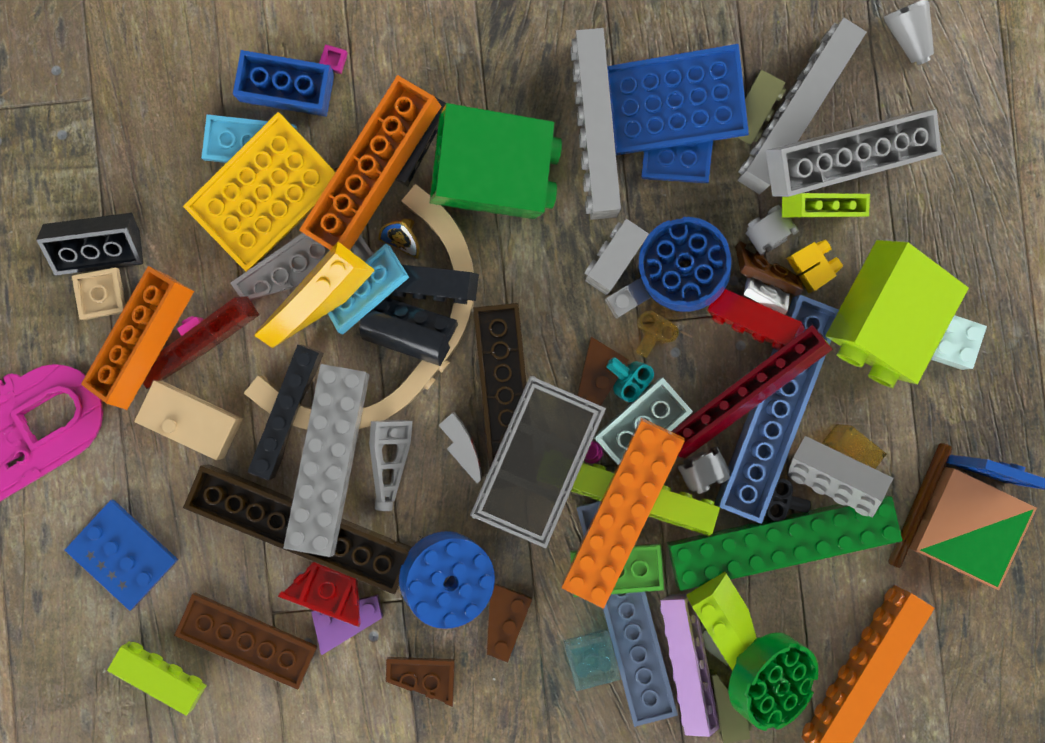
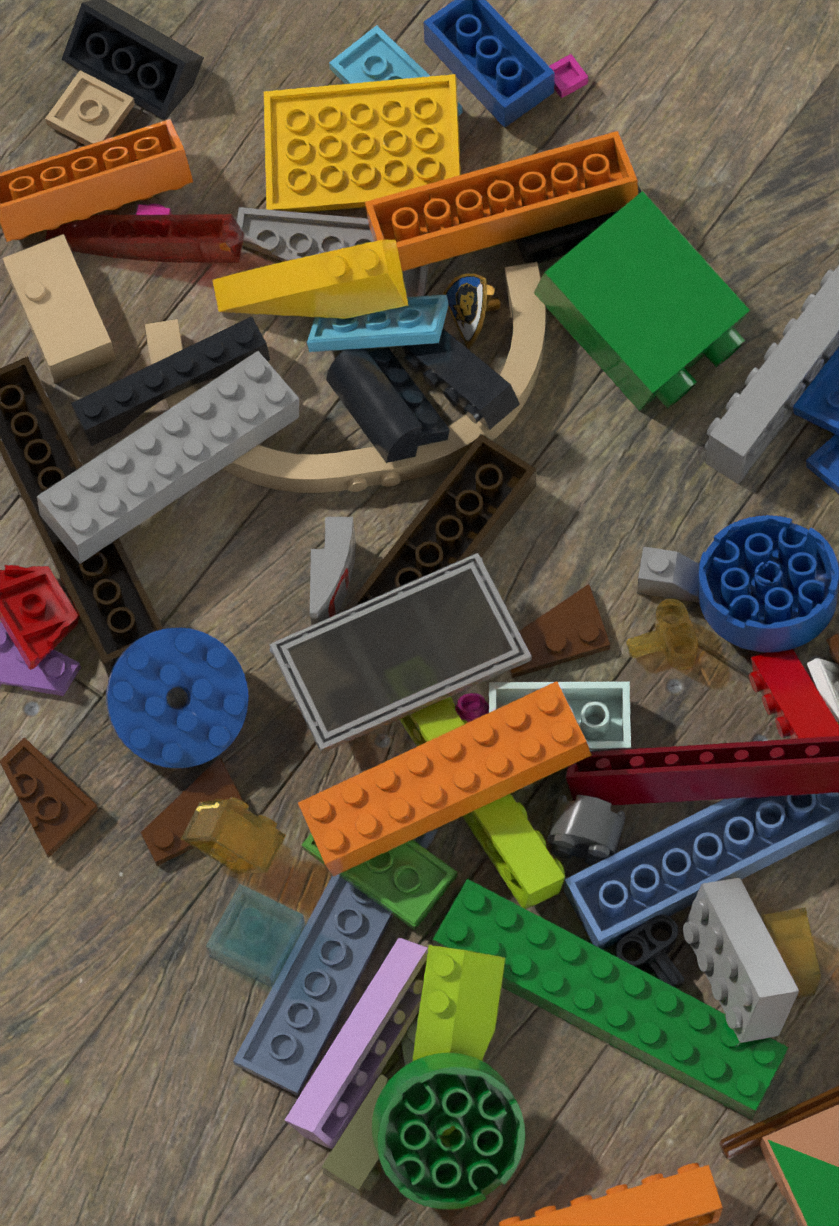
camera: 50 degrees right, 20 degrees down
light grey plate [369,420,413,511] -> none
light grey brick [584,219,649,295] -> none
teal beam [607,357,654,402] -> none
none -> clear yellow brick [181,797,286,874]

